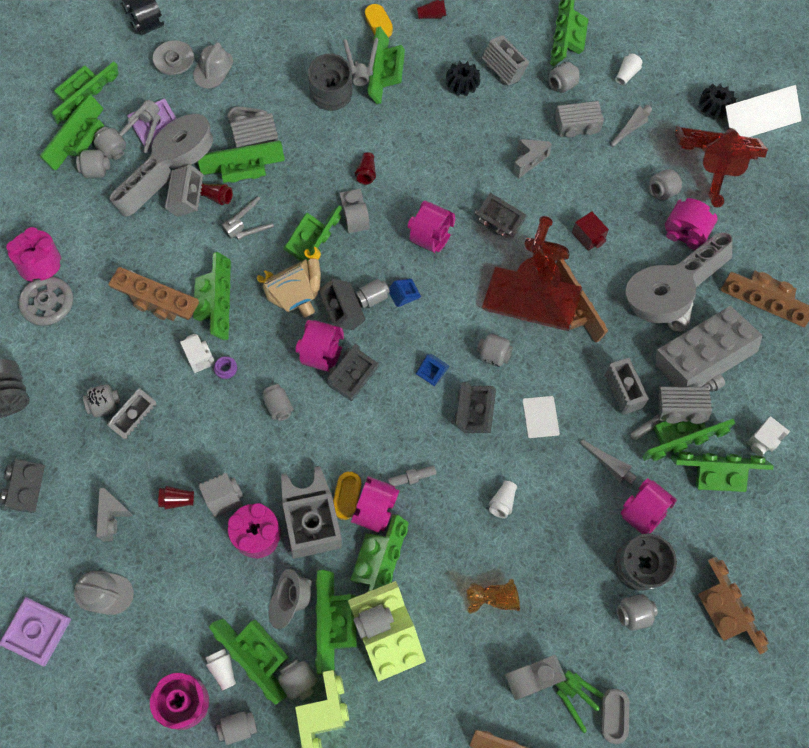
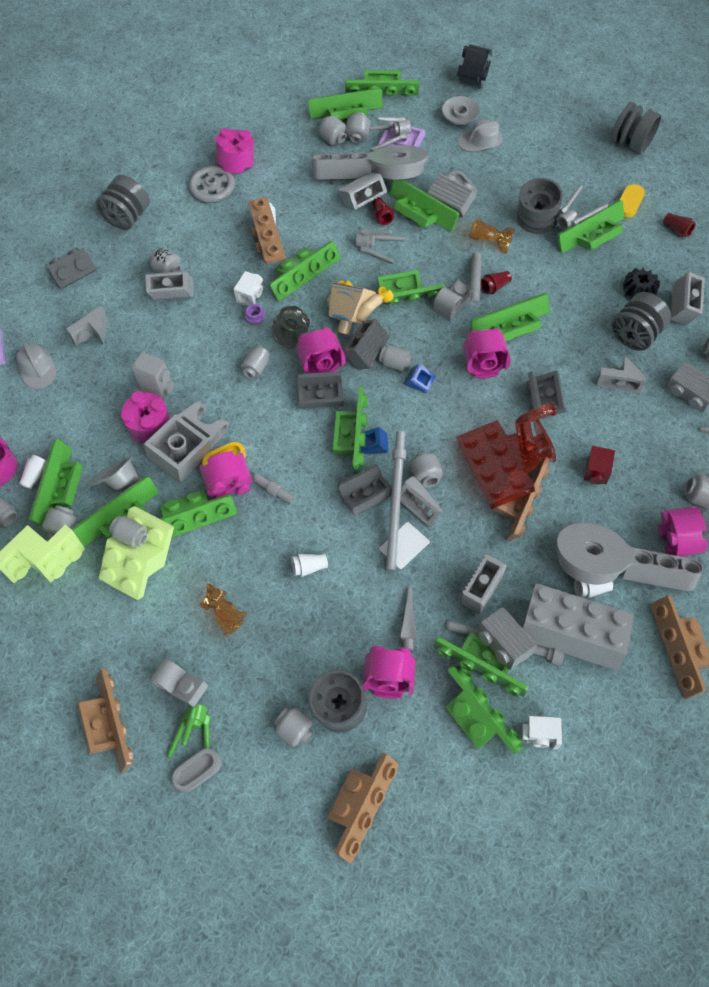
camera: 55 degrees right, 5 degrees down
dark red cone [158,486,194,510] -> none
none -> clear smoke hair [271,306,310,349]
none -> bright green bracket [333,386,368,474]
none -> light grey bar [386,431,406,571]
none -> light grey slope [400,476,443,527]
none -> clear orange animal [469,219,515,254]
none -> light grey piece [469,252,482,306]
none -> bright green bracket [470,293,550,341]
none -> dark grey wheel [611,292,671,351]

